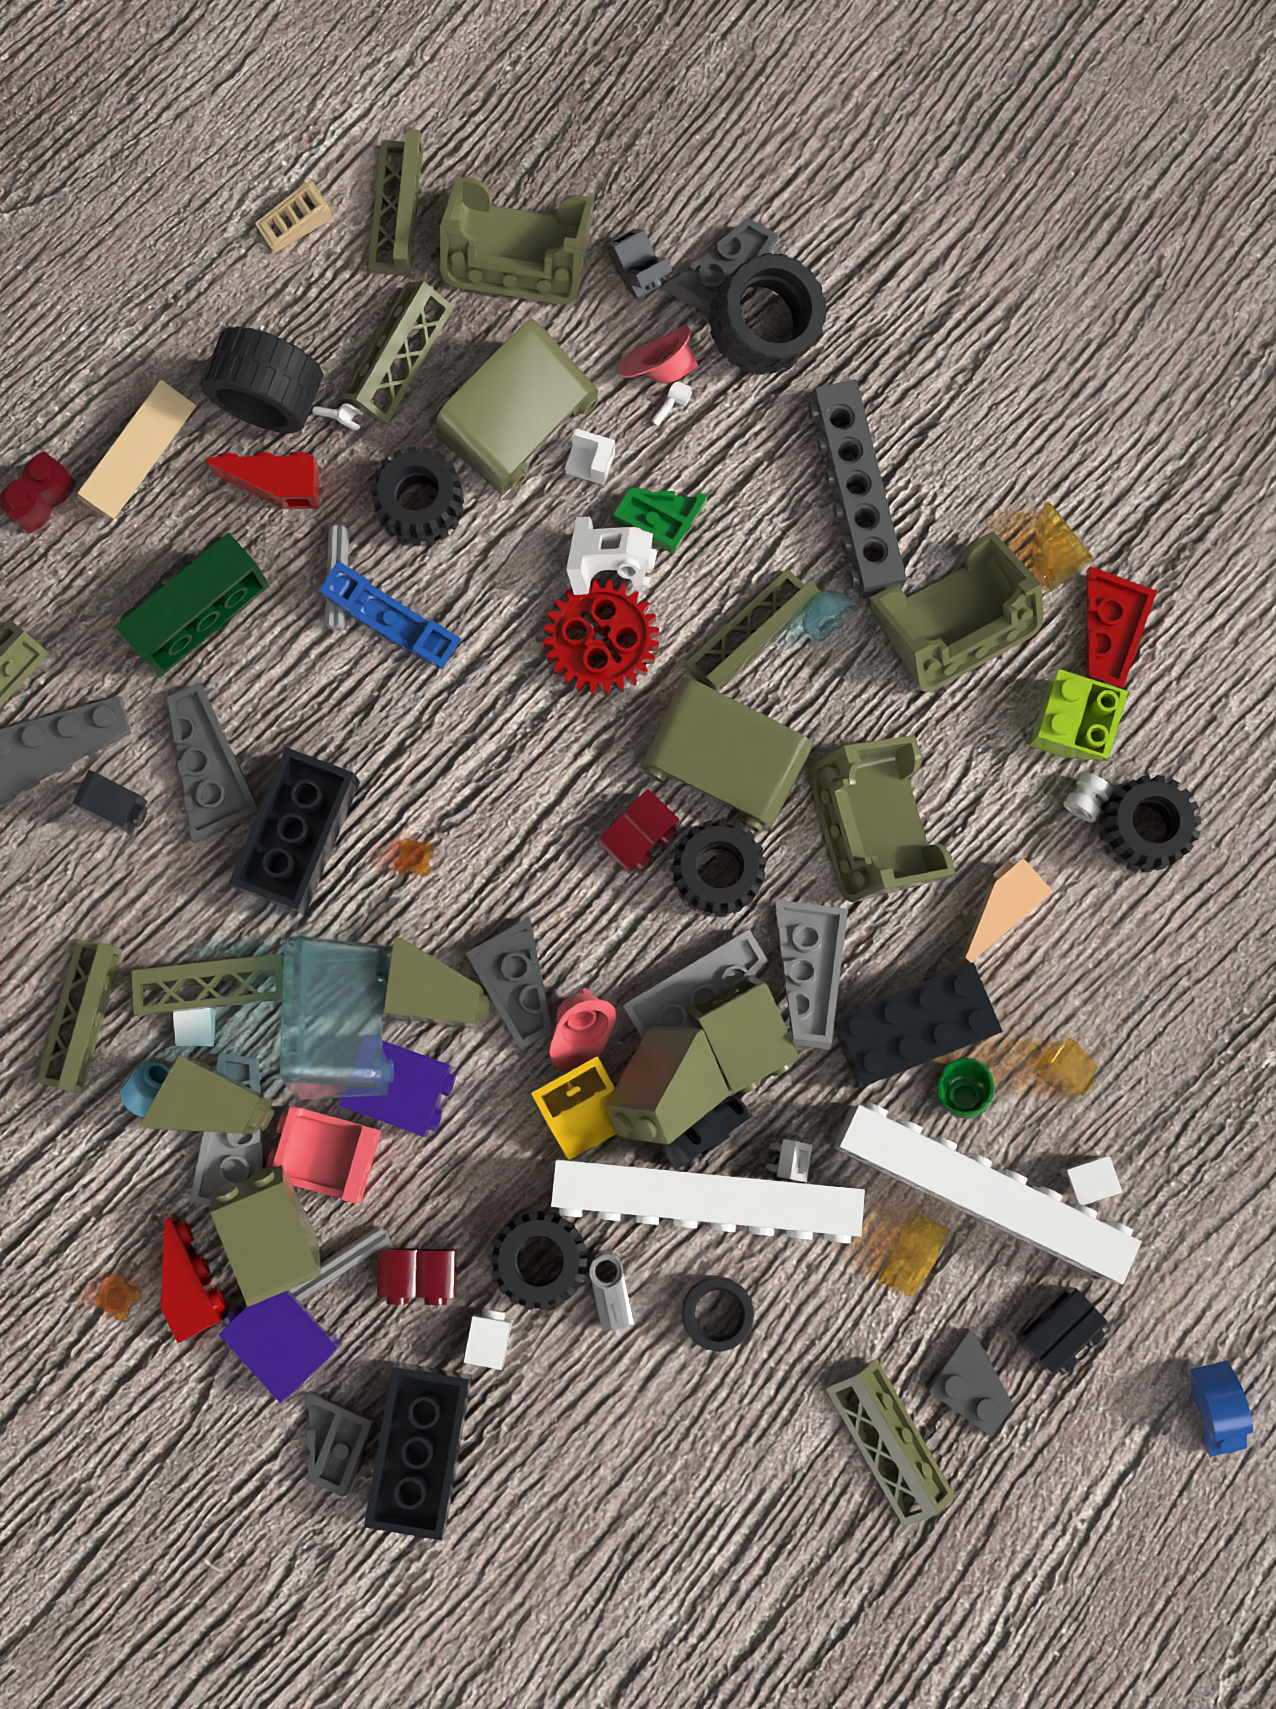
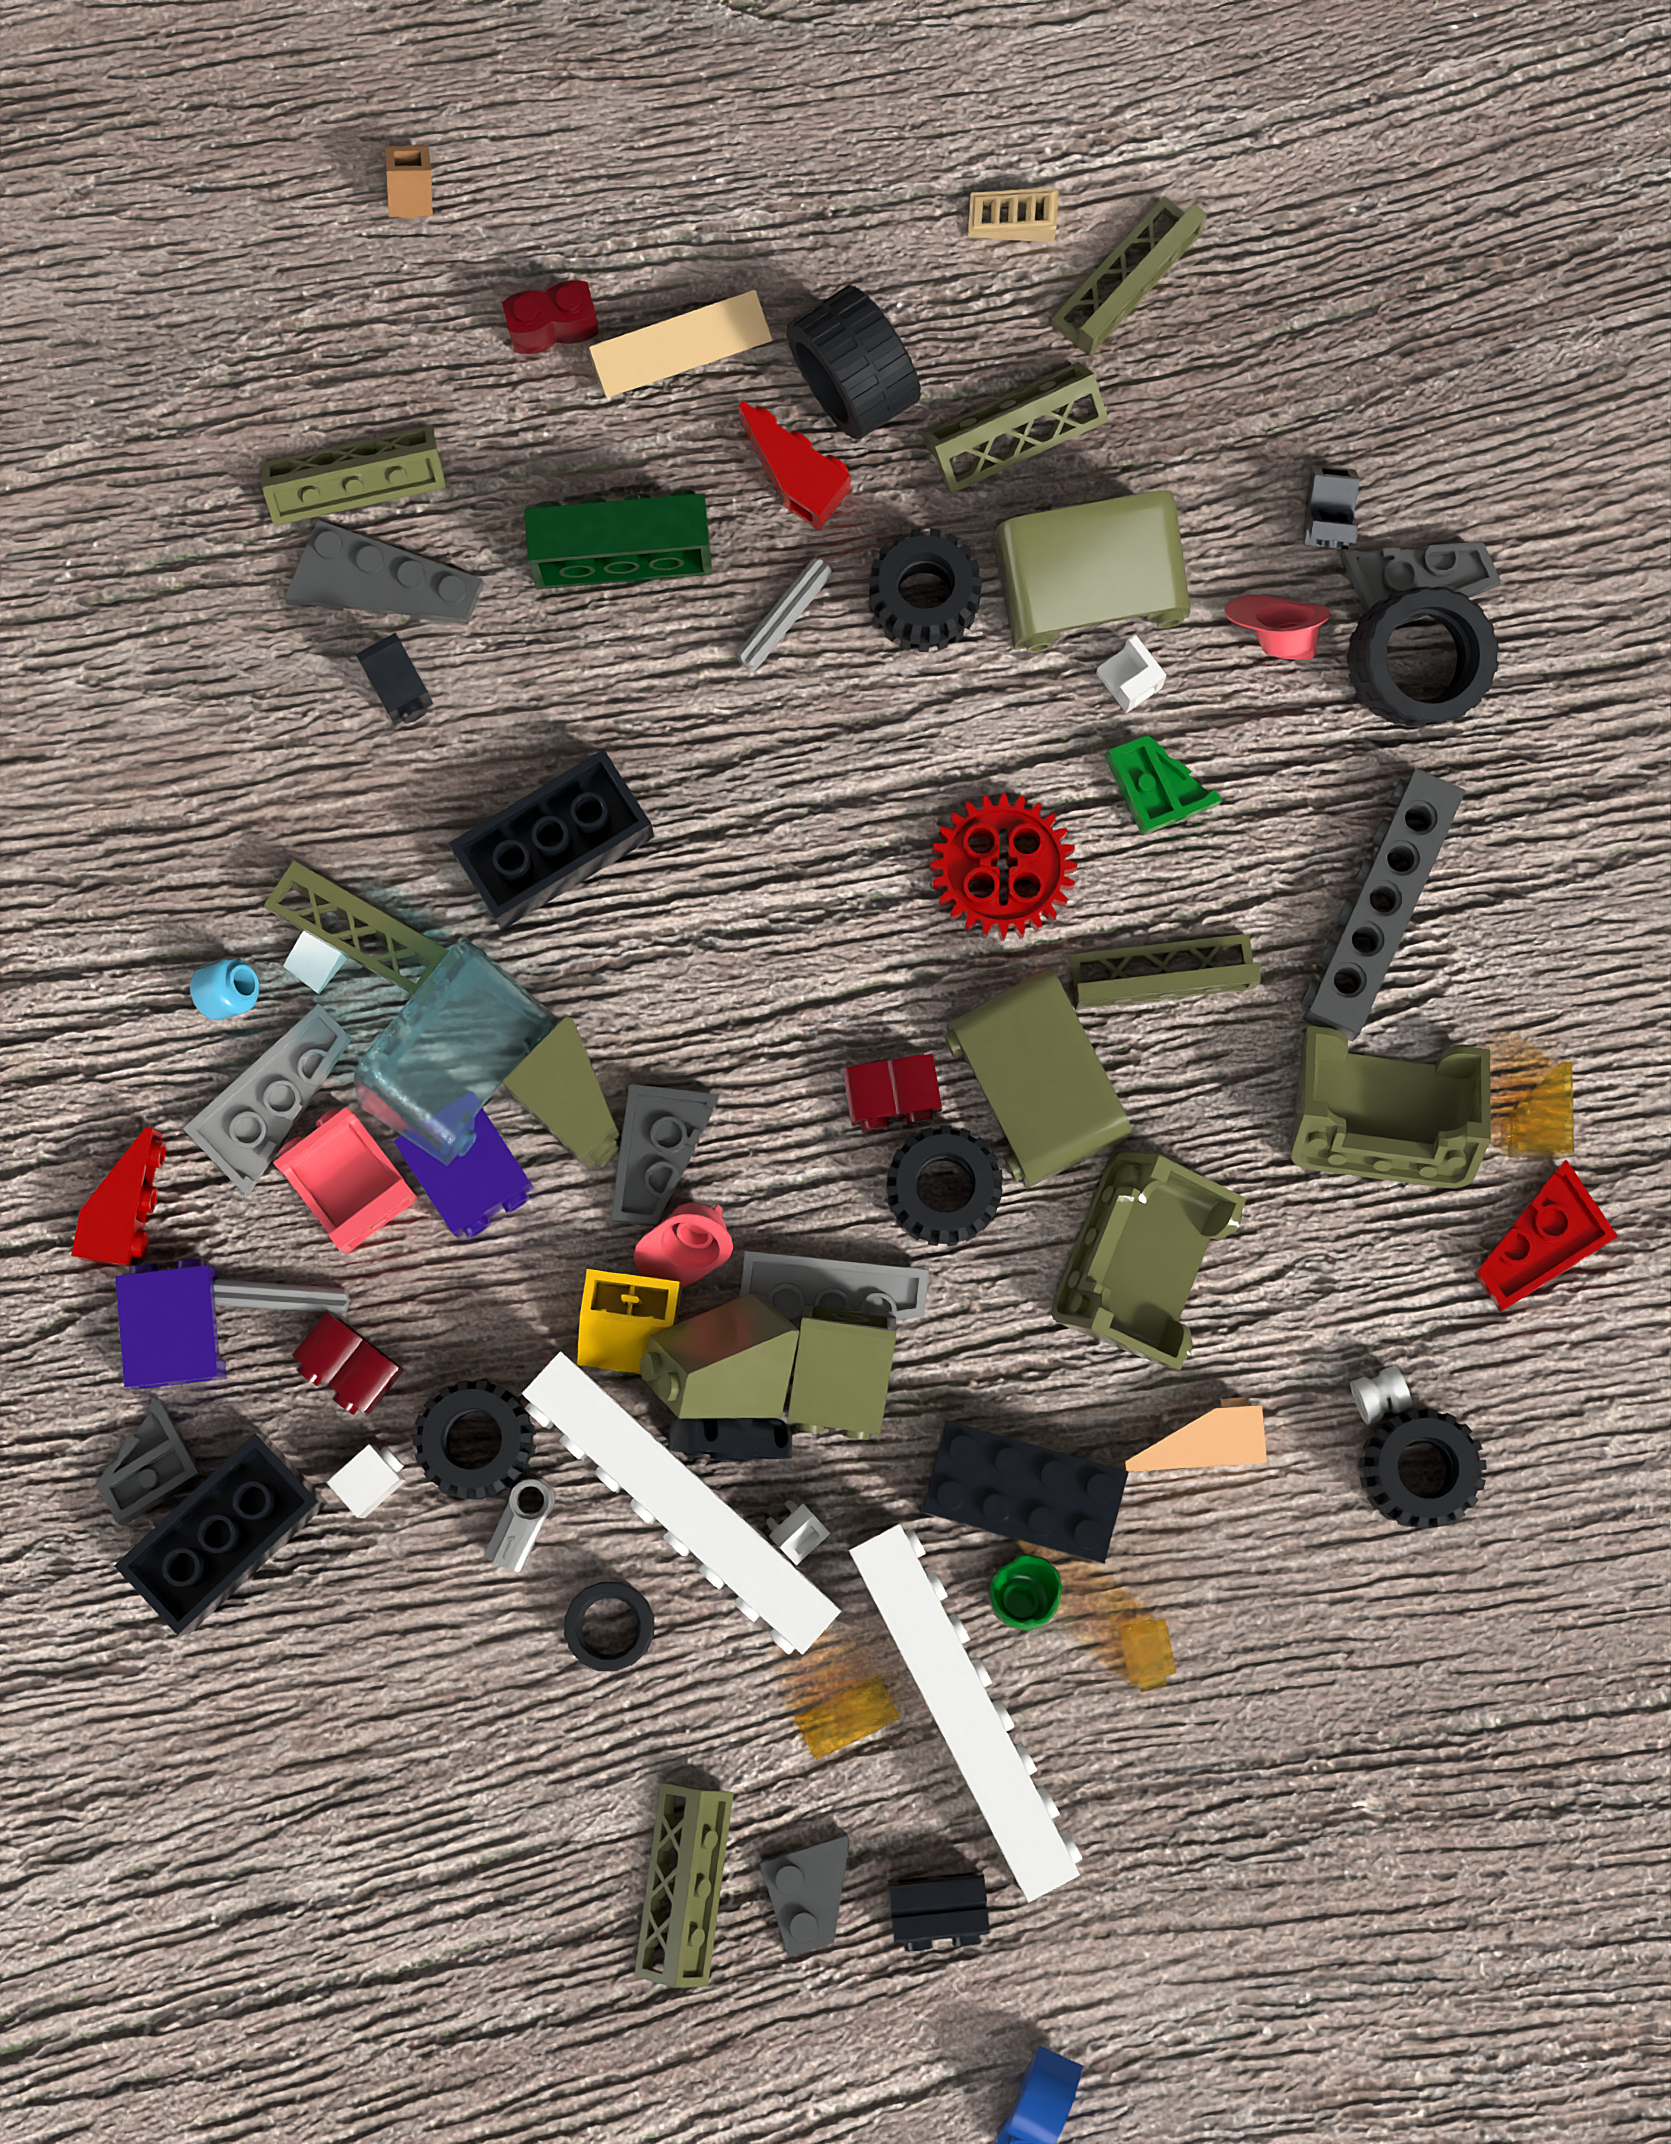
camera: 40 degrees right, 0 degrees up
olive fence [36,938,123,1093] -> none
clear orange plate [96,1274,142,1320] -> none
olive slope [140,1055,274,1134] -> none
dark grey wing [167,682,259,844] -> none
olive slope [210,1165,321,1307] -> none
white hand [313,403,364,431] -> none
blue slope [319,561,461,669] -> none
clear orange plate [395,838,435,877] -> none
olive windscreen [440,176,594,304] -> none
white tile [566,517,657,595] -> none
white hand [651,382,692,426] -> none
light grey wing [774,899,848,1050] -> none
clear light blue hair [802,590,856,642] -> none
lime slope [1029,669,1129,761] -> none
white panel [1059,1156,1123,1205] -> none

